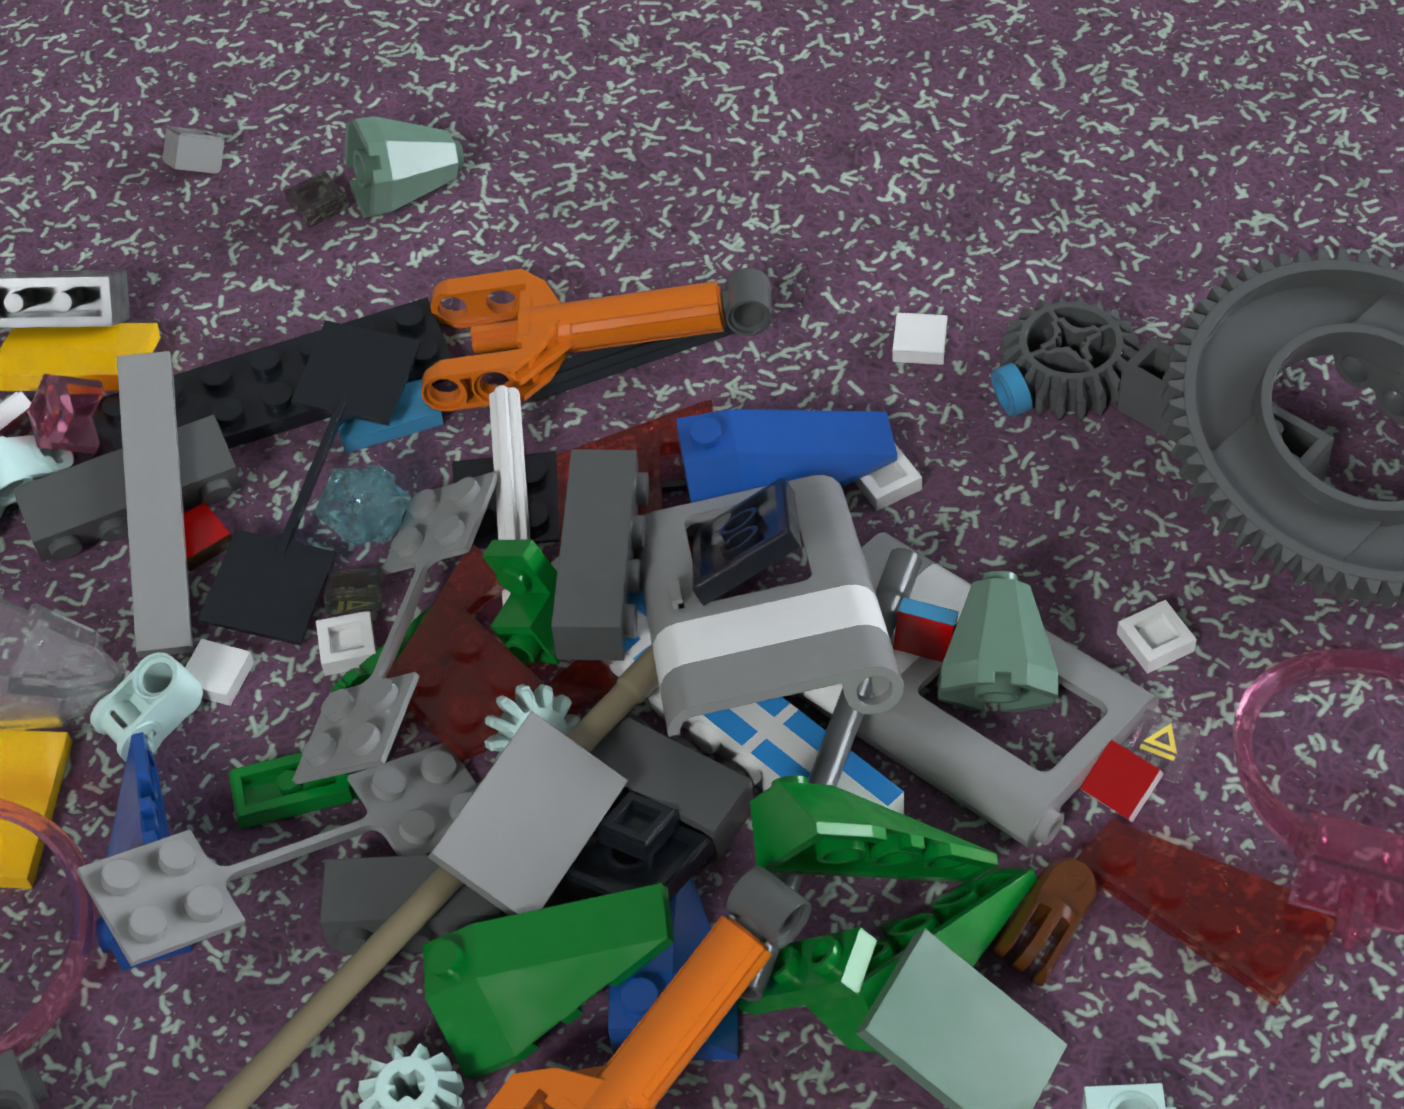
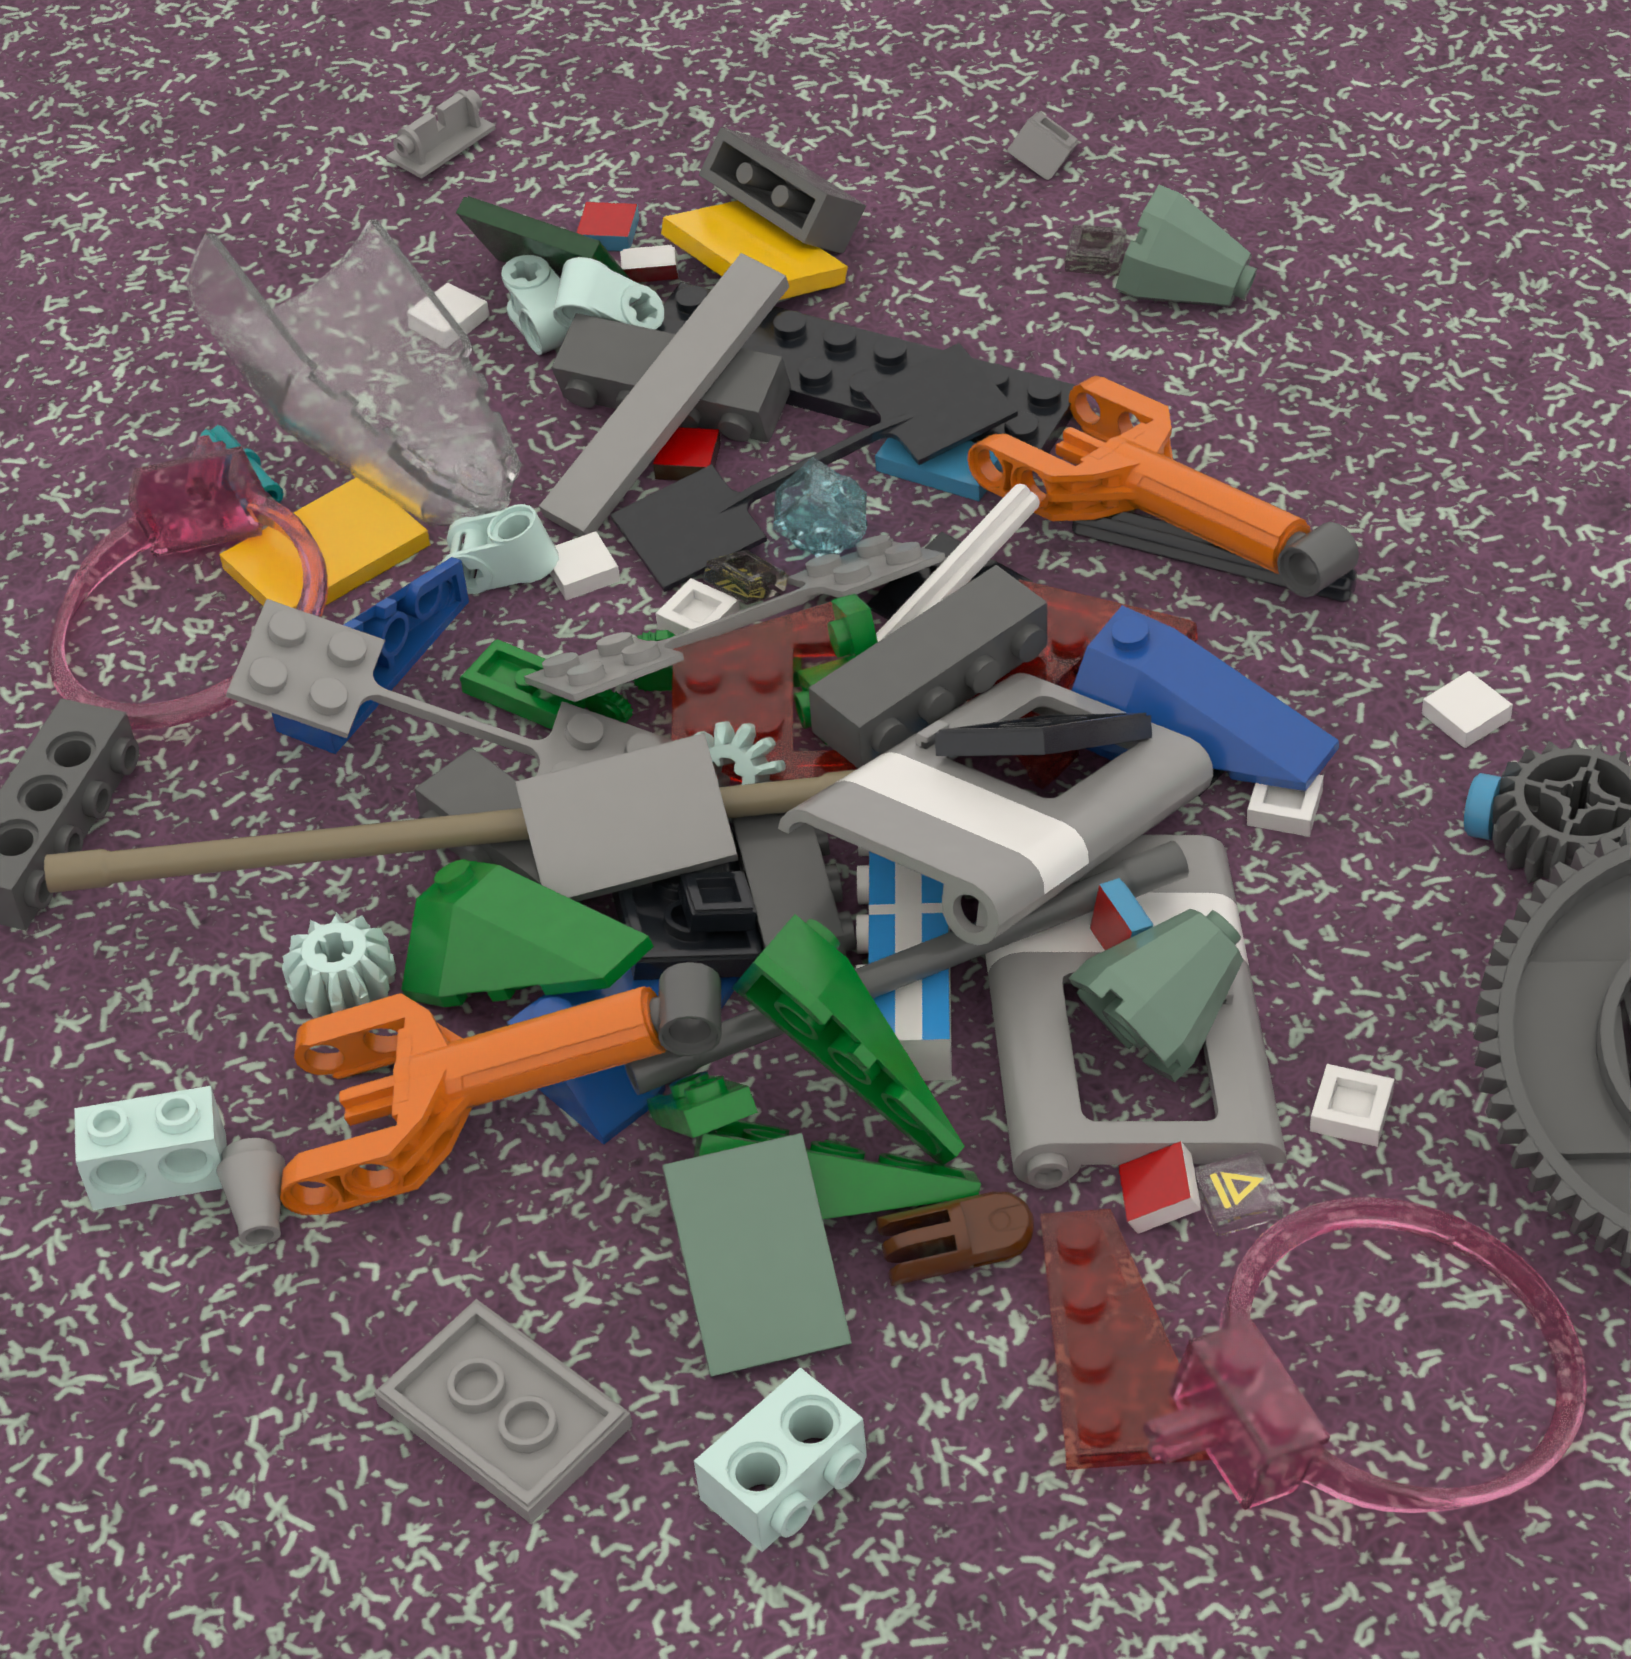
camera: 45 degrees right, 5 degrees down
clear pink panel [28,374,105,453] -> none

